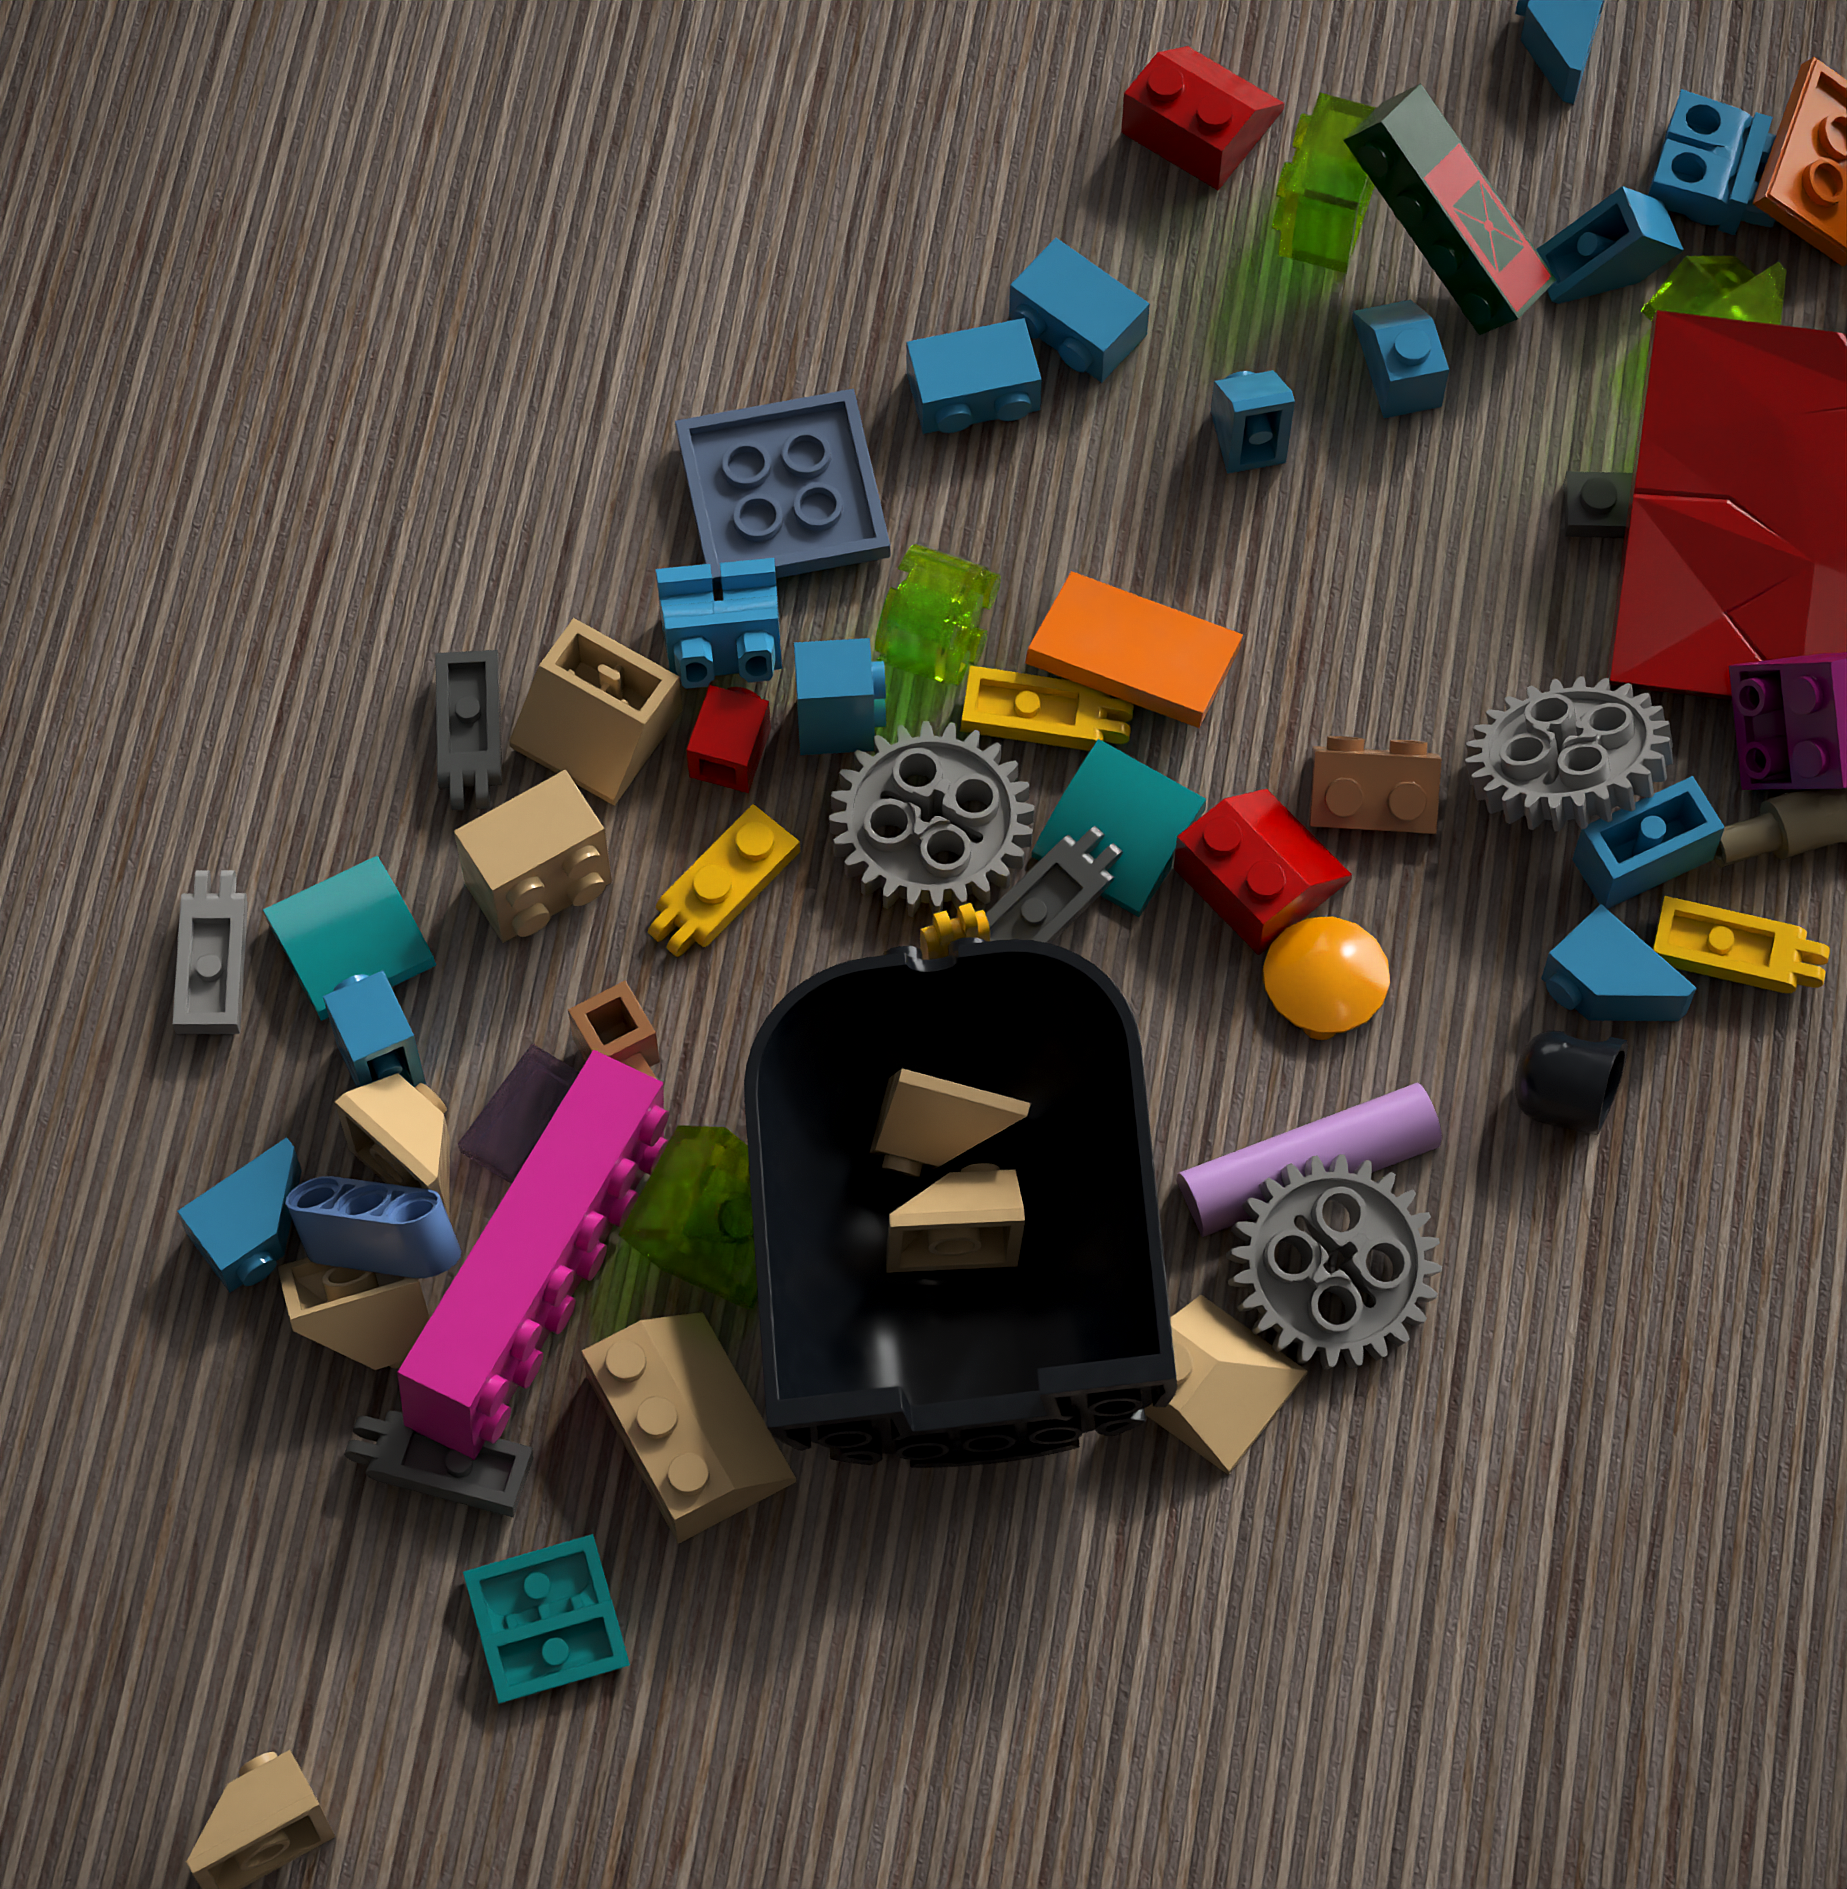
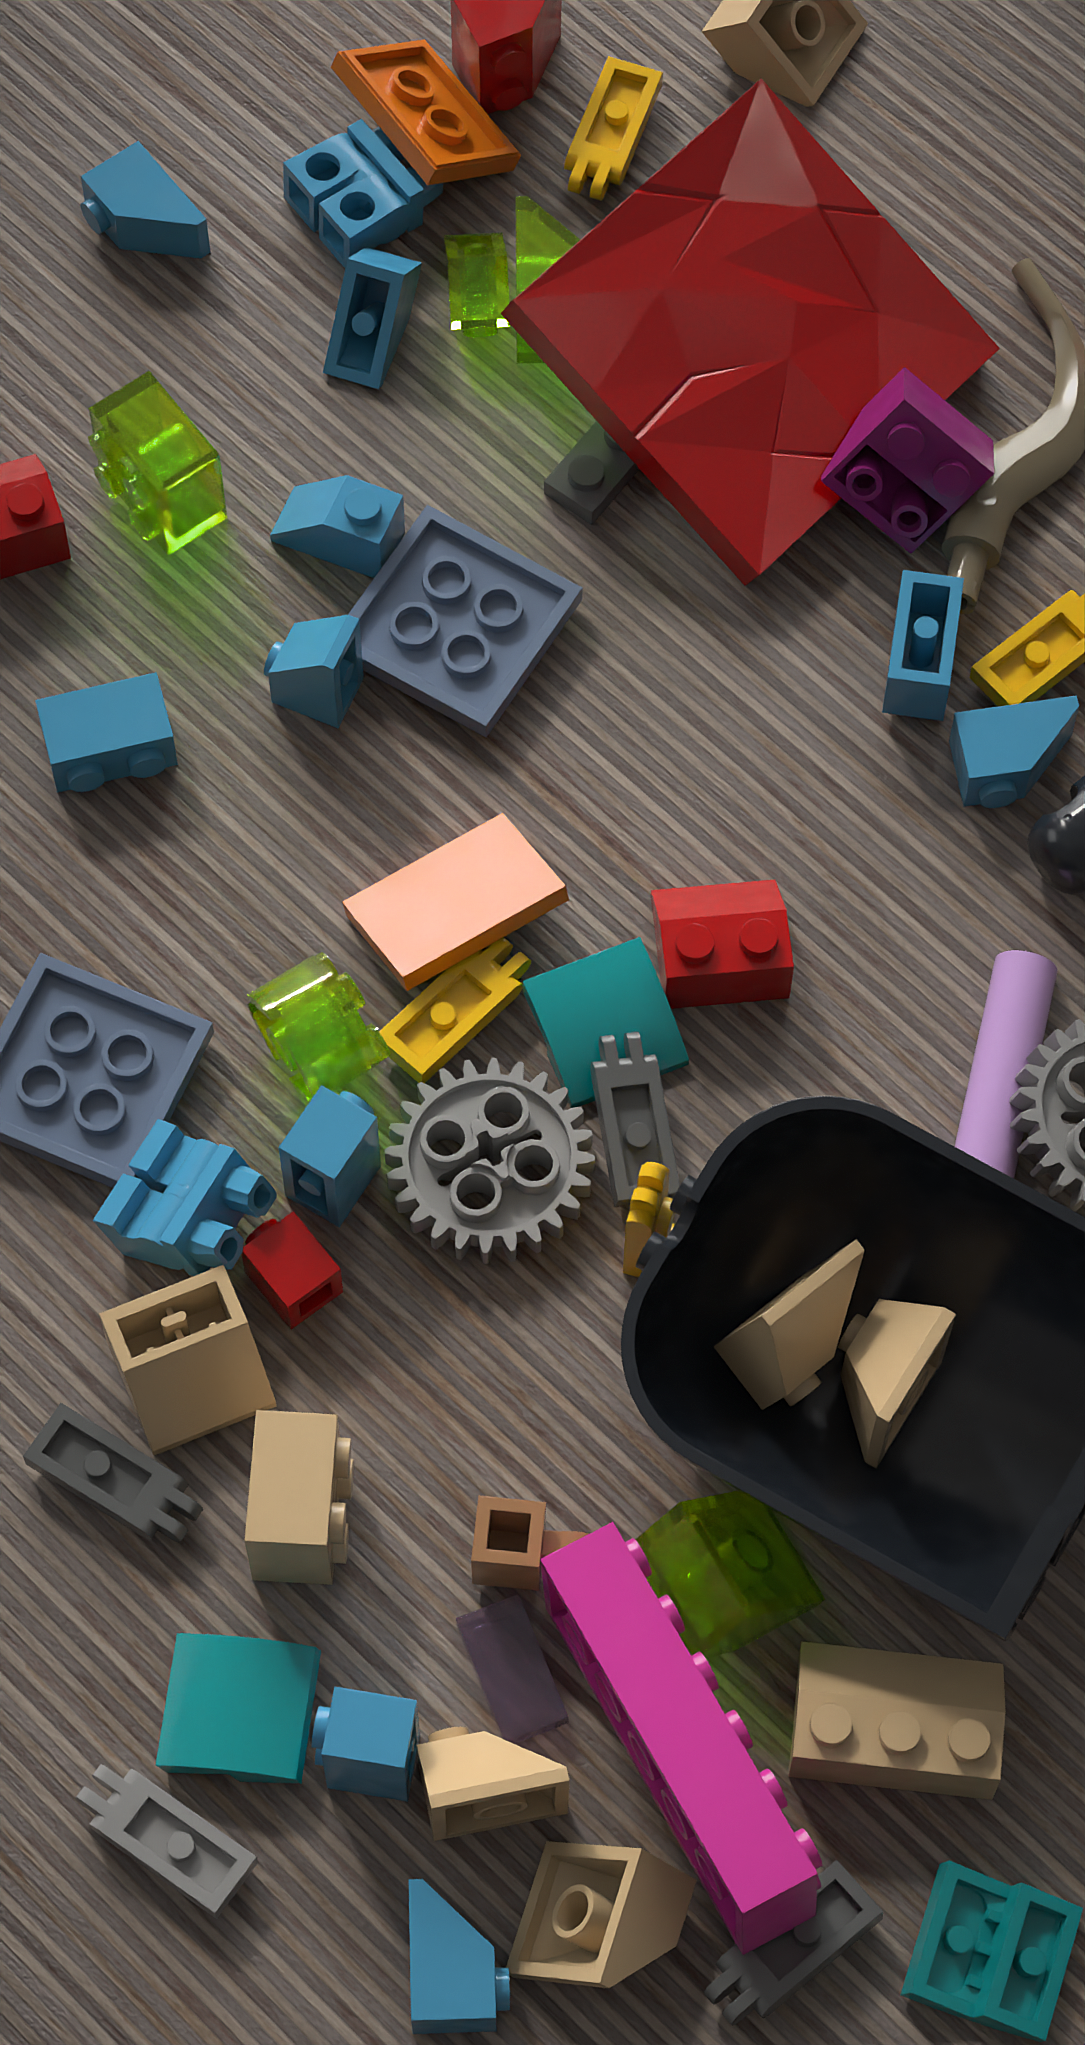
camera: 55 degrees left, 0 degrees up
medium blue beam [286,1176,461,1278] -> none
yellow hinge [648,804,800,957] -> none
dark azure brick [906,318,1042,434] -> none
light orange dish [1262,916,1390,1040] -> none
medium nougat bracket [1309,736,1442,834] -> none
dark green brick [1343,83,1556,335] -> none
light grey gear [1466,676,1673,832] -> none
none -> sand blue plate [348,505,583,738]

